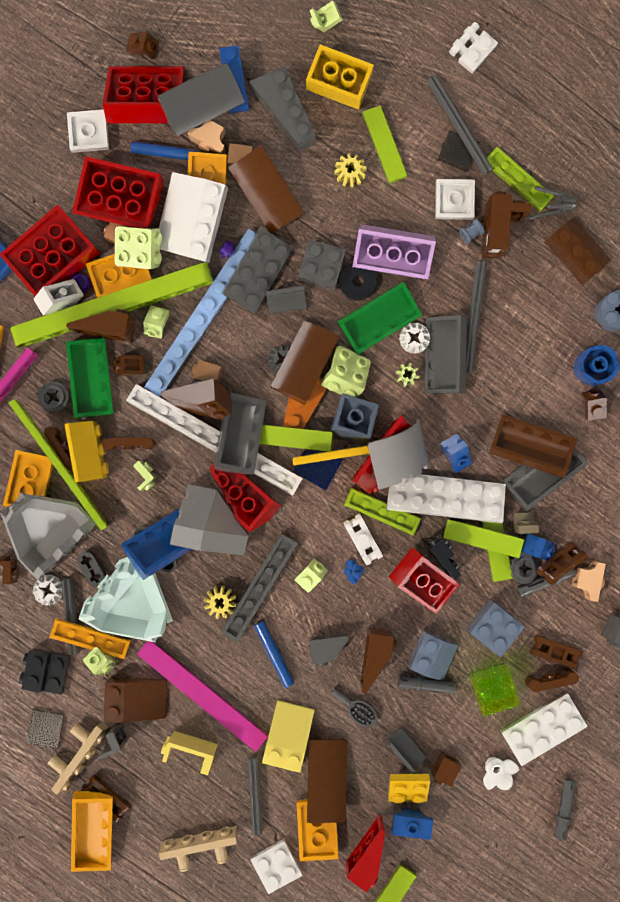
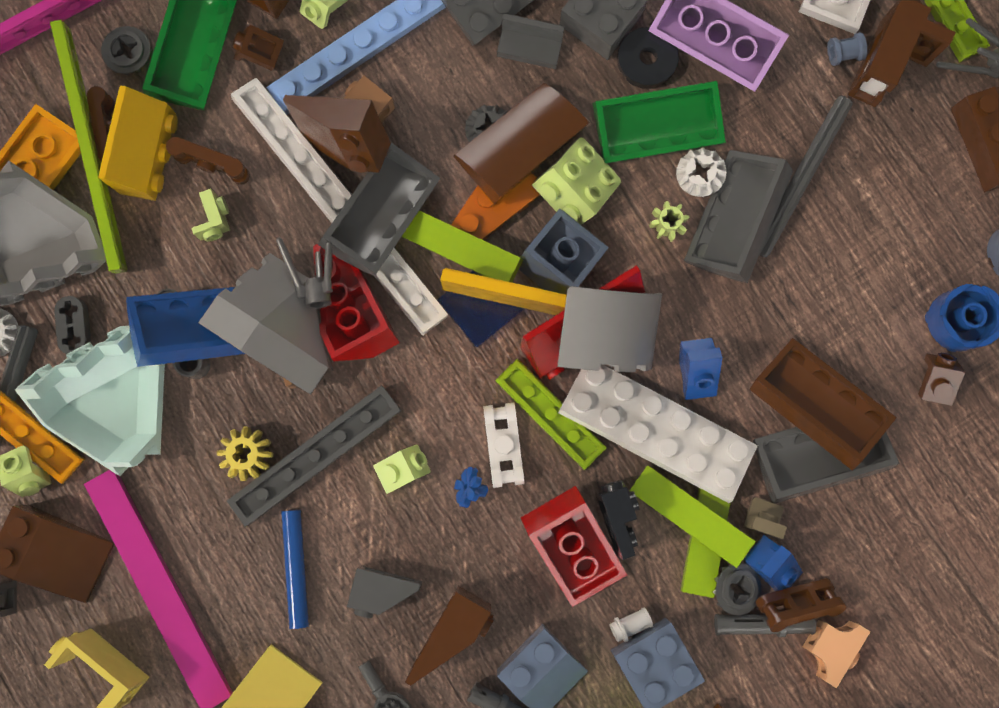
camera: 15 degrees right, 5 degrees down
none -> flat silver plant [276,237,333,309]
none -> white pin [610,607,653,642]

